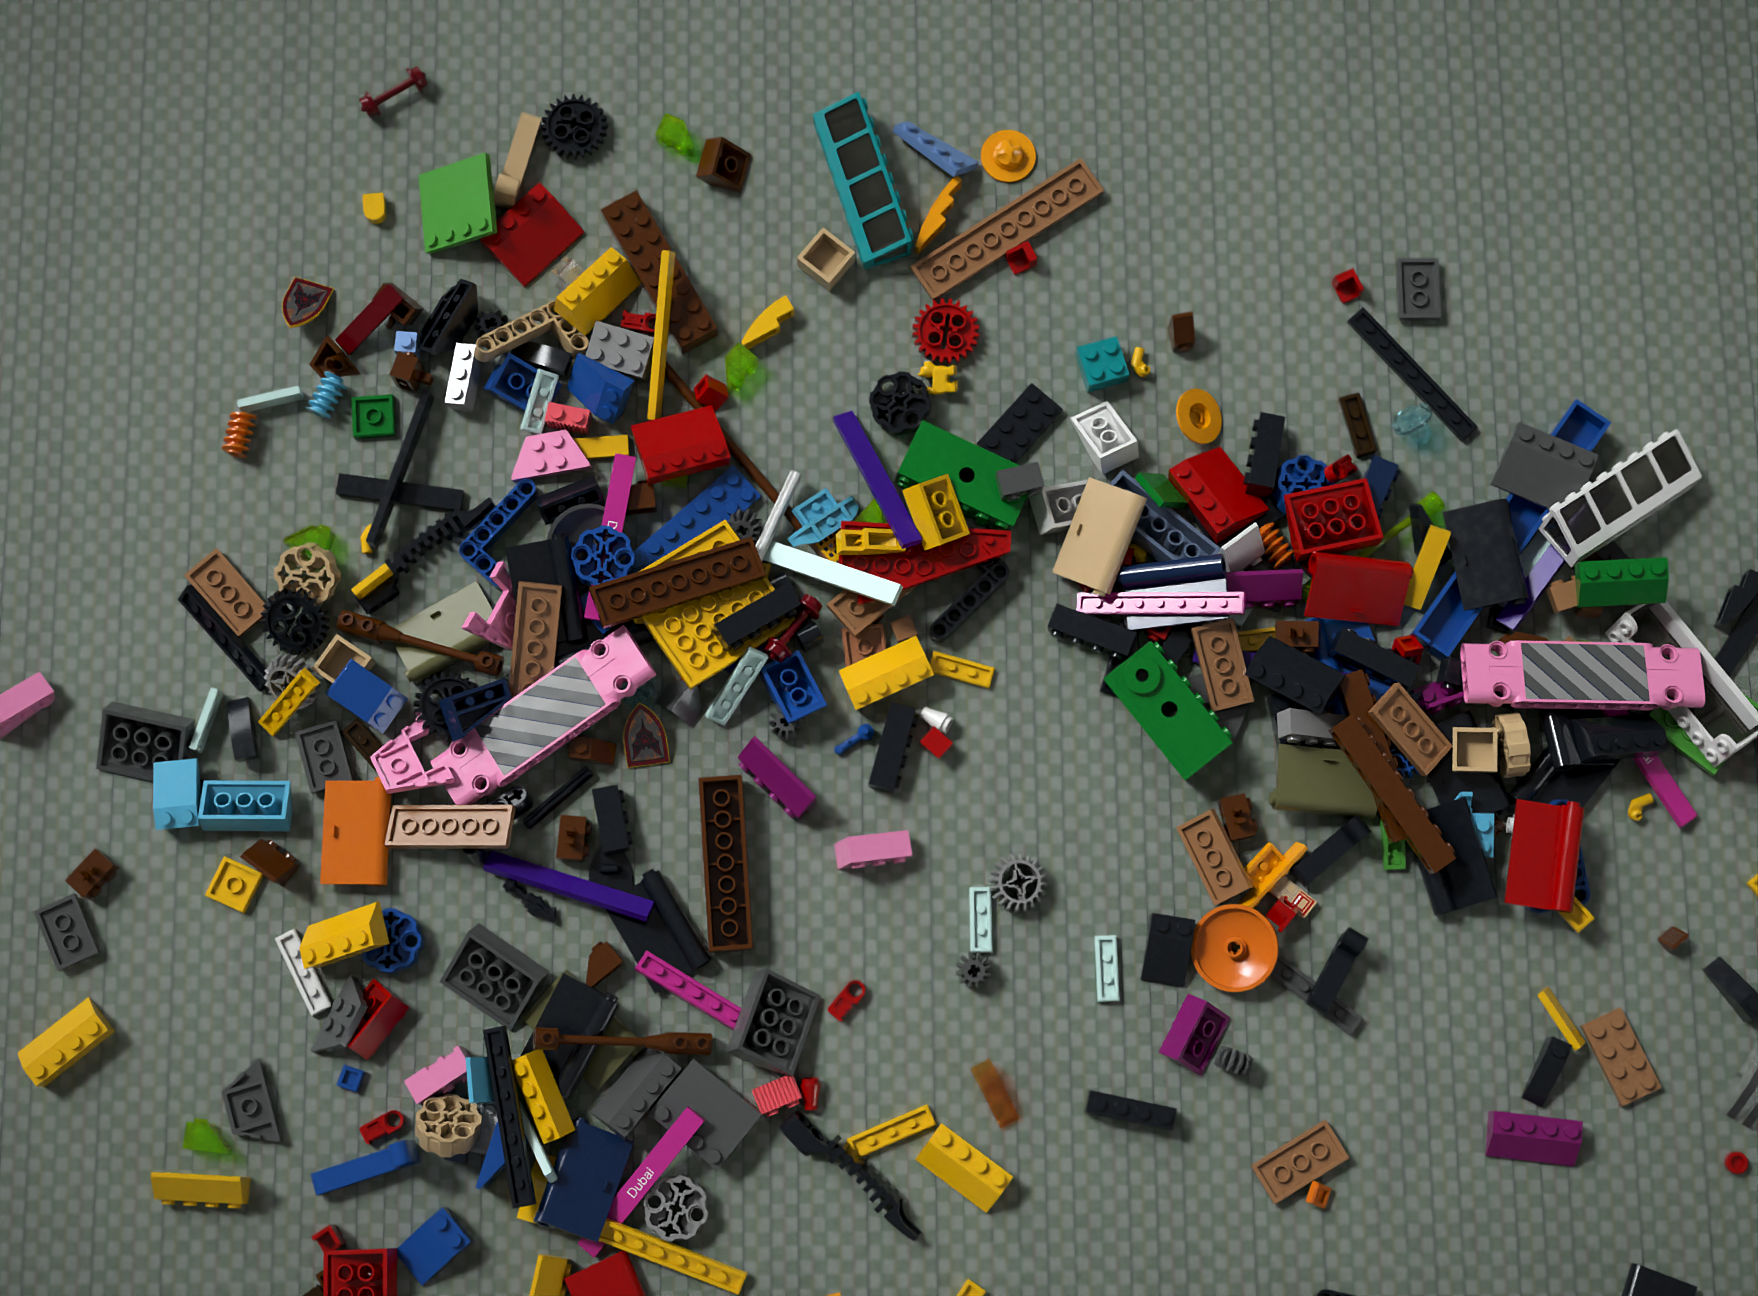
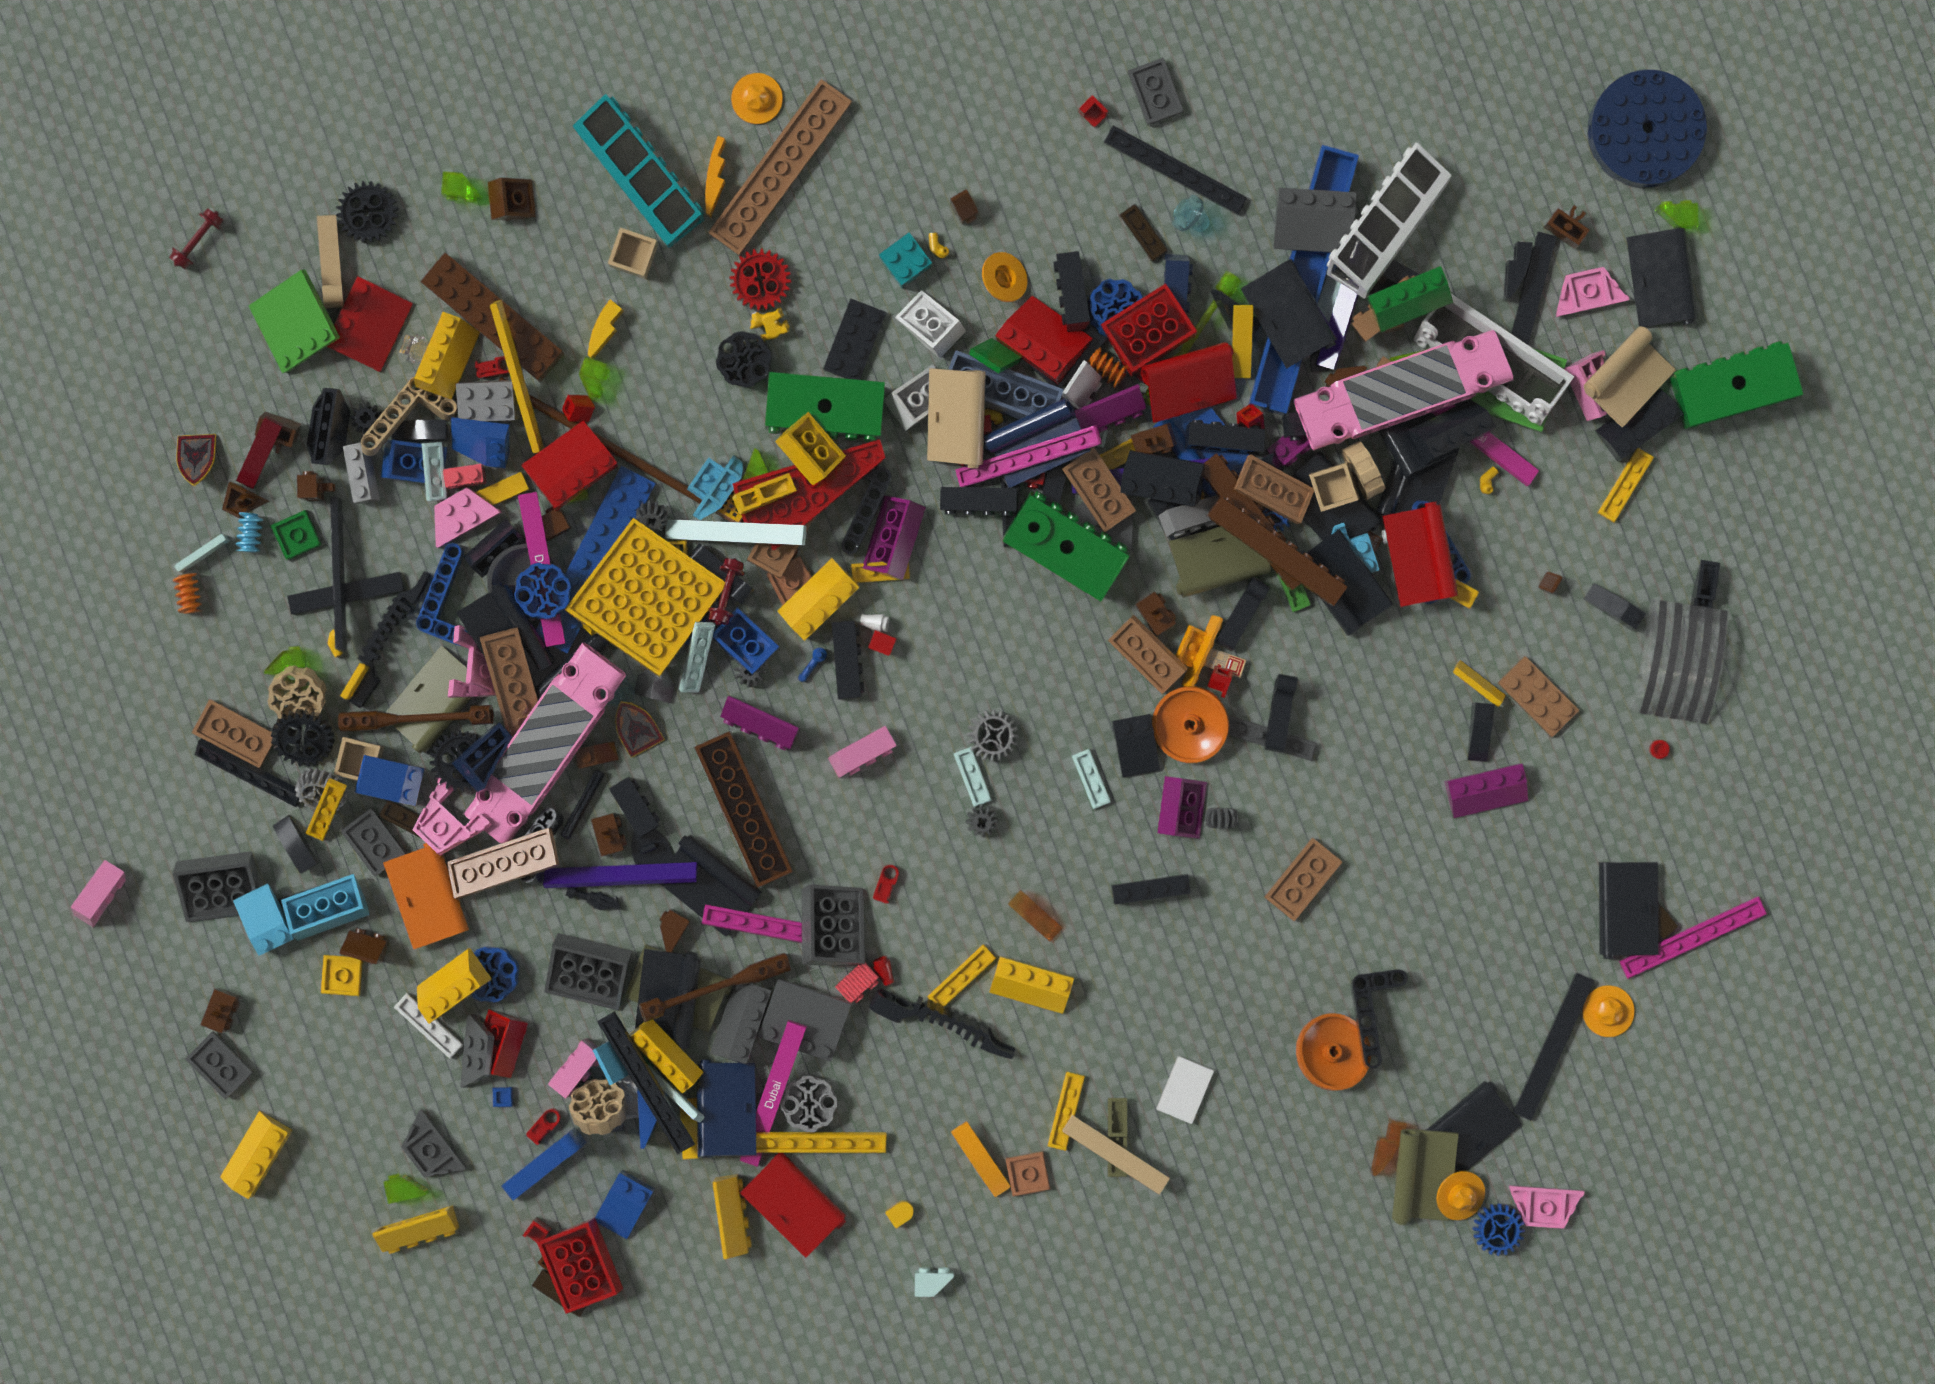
camera: 15 degrees left, 10 degrees up
light aqua tile [189,687,223,753] -> none
yellow piece [362,192,387,224] -> none
light blue brick [394,331,420,359] -> none
reddish brown plate [589,537,766,629] -> none
black brick [713,583,801,652] -> none
white axle [755,470,802,562] -> none
dark purple tile [833,411,922,549] -> none
medium nougat tile [890,615,918,643] -> none
medium blue wing [892,121,979,177] -> none
dark grey brick [995,462,1045,502] -> none
red panel [1005,241,1038,275] -> none
orange tile [1305,1180,1332,1209] -> none
red piece [1324,454,1357,484] -> none
none -> magenta slope [862,496,926,580]

